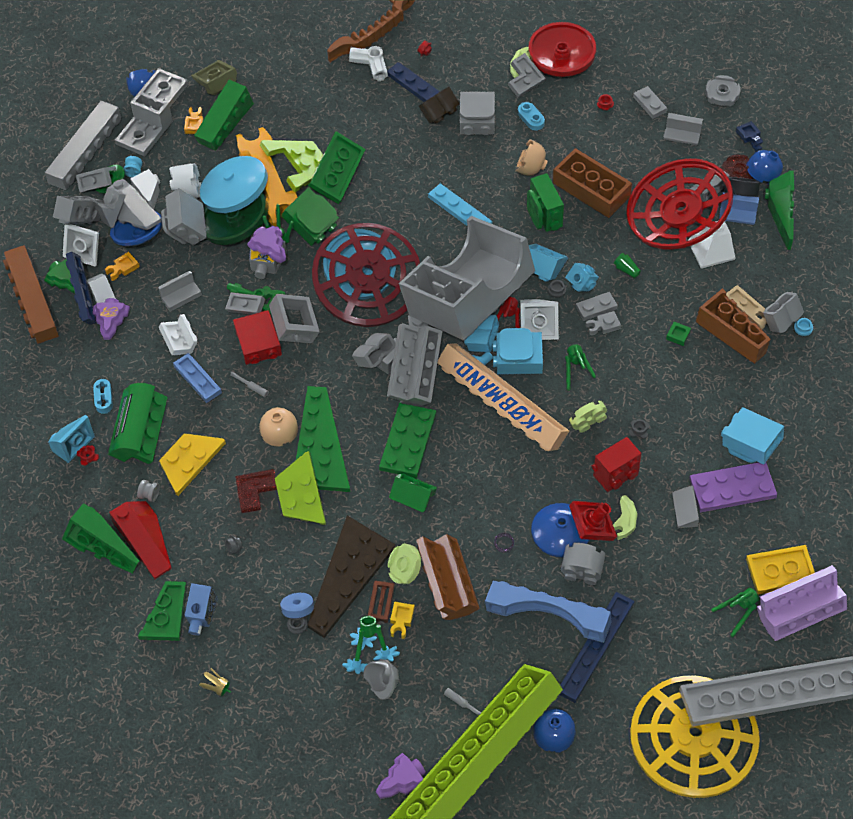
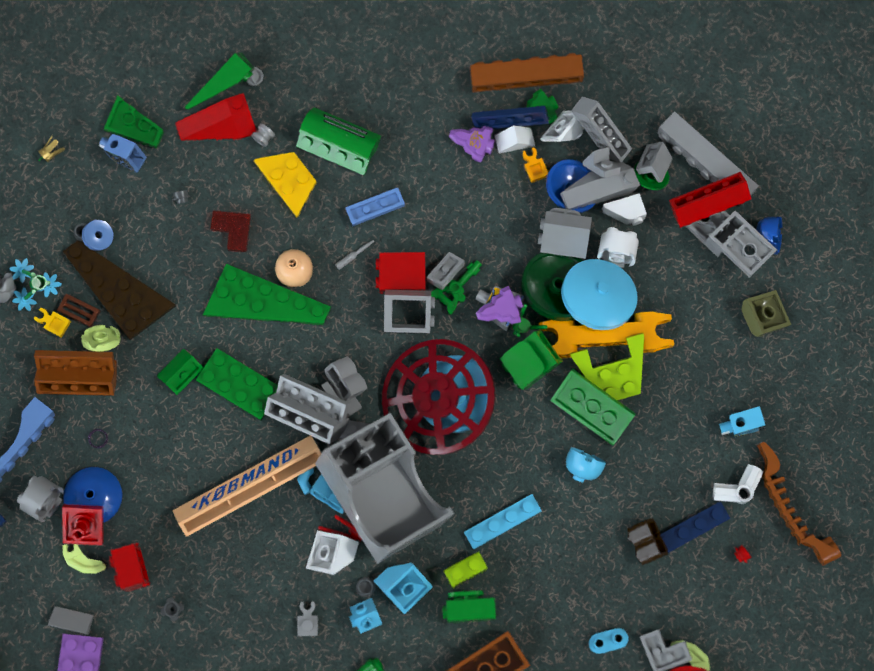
camera: 105 degrees right, 20 degrees up
medium azure slope [48,415,95,463] -> none
red plate [77,445,99,466] -> none
medium azure beam [93,379,113,414] -> none
medium azure wheel [124,156,143,177] -> none
light grey panel [158,271,202,312] -> none
white bracket [159,314,197,355] -> none
light orange plate [184,107,203,134] -> none
green wedge [194,80,254,151] -> none
lime wing [275,451,326,525] -> none
light grey brick [460,92,495,135] -> none
medium azure brick [493,328,543,374] -> none
light nougat cylinder [516,139,548,176] -> none
green plant [565,344,596,390] -> none
yellowish green plate [569,401,607,433] -> none
light grey plate [576,292,617,321] -> none
none -> lime brick [444,552,487,589]
none -> medium azure cylinder [566,447,606,482]
none -> red brick [669,172,751,228]
none -> medium azure torso [719,406,765,437]

